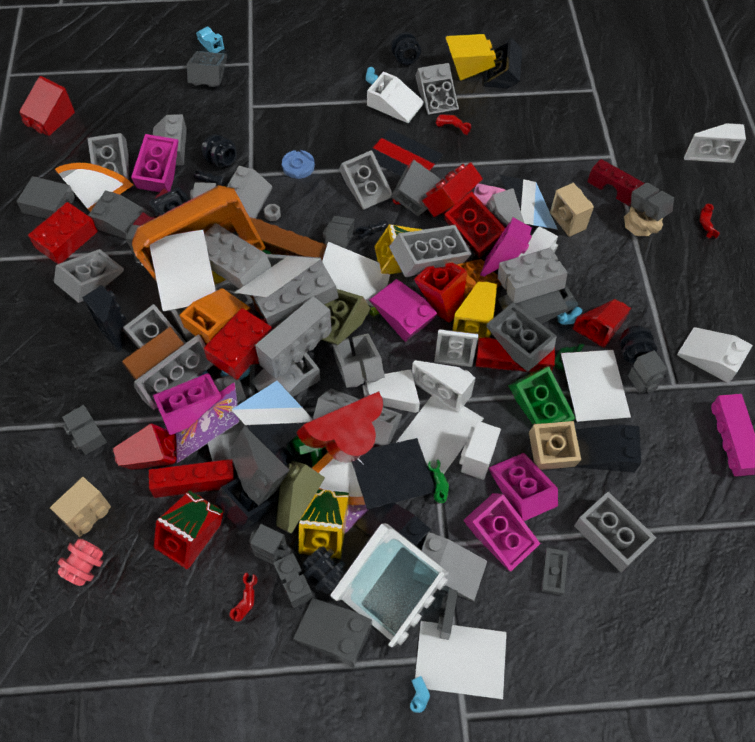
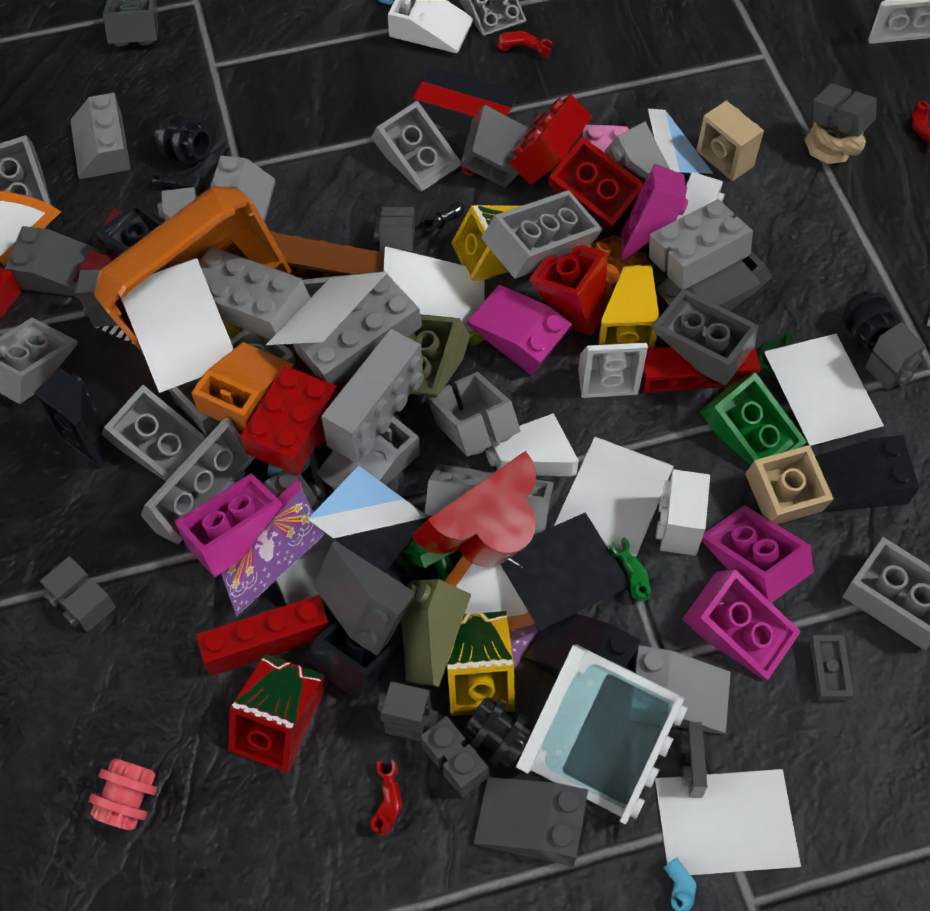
camera: 10 degrees left, 0 degrees up
tan brick [50,477,111,537] -> none
slope [113,424,177,470] -> none
dark orange brick [122,327,184,380] -> none
dark pink slope [131,134,179,192] -> none
light grey tile [264,204,281,221] -> none
medium blue tile [282,150,315,179] -> none
white slope [412,360,475,412] -> none
medium azure arm [557,306,582,325] -> none
red slope [573,299,631,348] -> none
dark red arch [588,159,644,207] -> none

